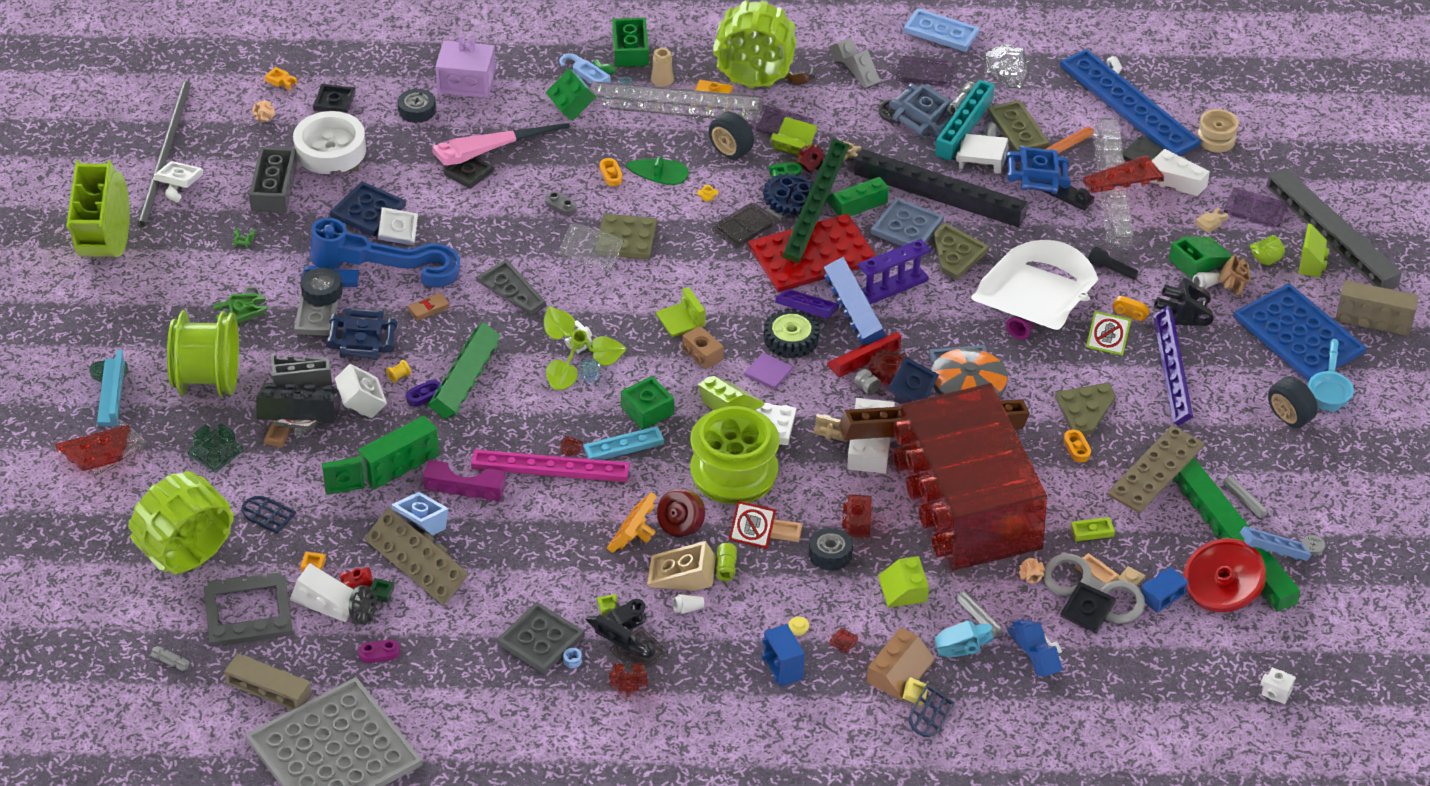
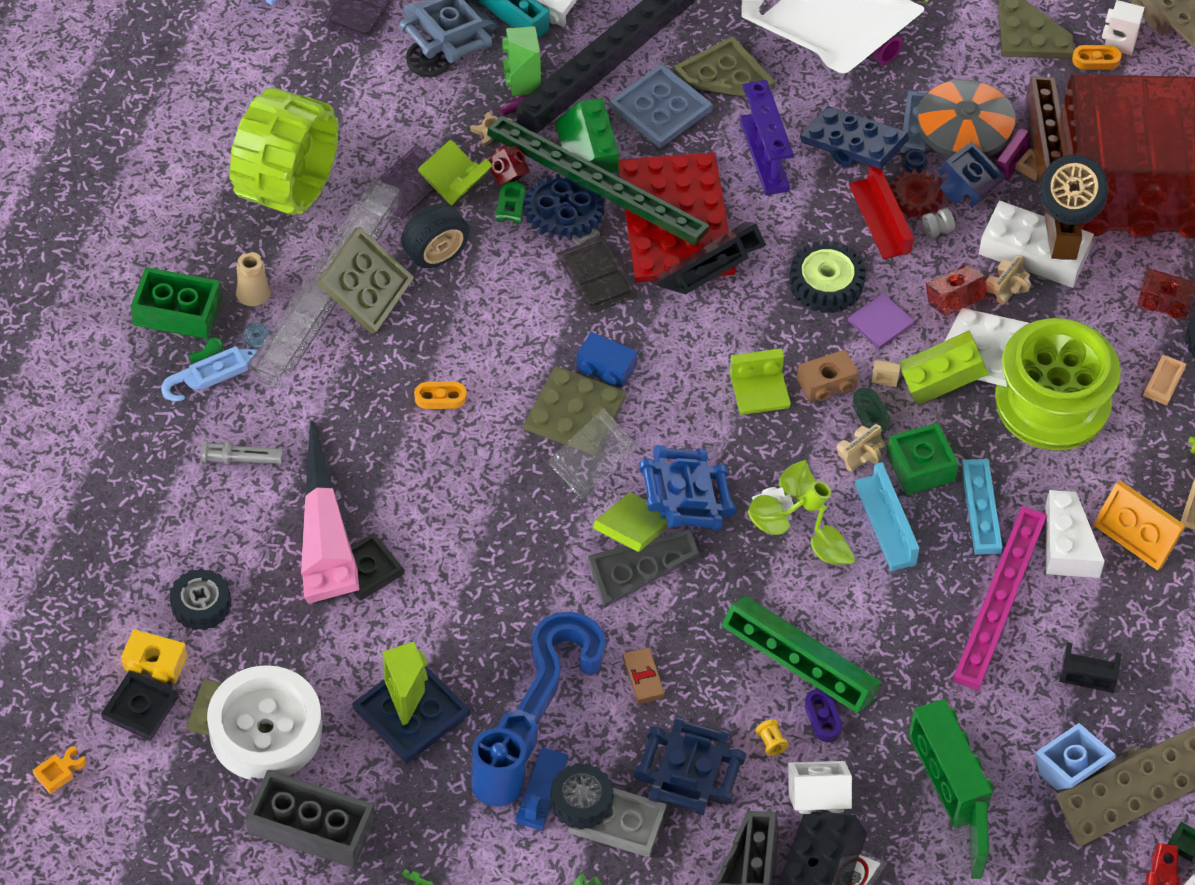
camera: 75 degrees left, 10 degrees up
light nougat gear [253,100,275,122] -> none
white tile [378,207,418,245] -> none
magenta arch [423,460,506,501] -> none
lavender piece [435,36,496,98] -> none
green brick [545,68,597,121] -> none
flat silver plate [545,191,577,216] -> none
clear red tile [560,435,583,456] -> none
clear light blue wheel [581,359,600,383] -> none
green shield [626,157,689,185] -> none
dark red wheel [657,489,705,537] -> none
light orange plate [695,80,733,101] -> none
yellow plate [697,185,719,201] -> none
piece [729,501,777,549] -> none
dark purple tile [775,289,839,318] -> none
brick [824,257,887,346] -> none
light grey arch [828,37,880,88] -> none
none -> yellow brick [121,629,188,684]
none -> light grey pin [201,440,283,465]
none -> olive plate [316,226,414,334]
none -> lime slope [382,642,428,725]
none -> bright green slope [502,26,541,96]
none -> blue brick [576,332,637,388]
none -> lime tile [593,492,669,552]
none -> blue brick [639,445,737,531]
none -> black wedge [651,222,766,295]
none -> dark blue plate [800,106,909,169]
none -> tan hips [837,424,885,472]
none -> clear green plate [852,388,890,434]
none -> medium azure fence [855,462,920,571]
none -> tan plate [871,360,901,387]
none -> dark blue plate [903,150,928,173]
none -> clear red brick [926,264,987,316]
none -> wheel [1040,154,1109,225]
none -> white wedge [1045,490,1105,578]
none -> black panel [1059,642,1122,693]
none -> white brick [1102,0,1145,56]

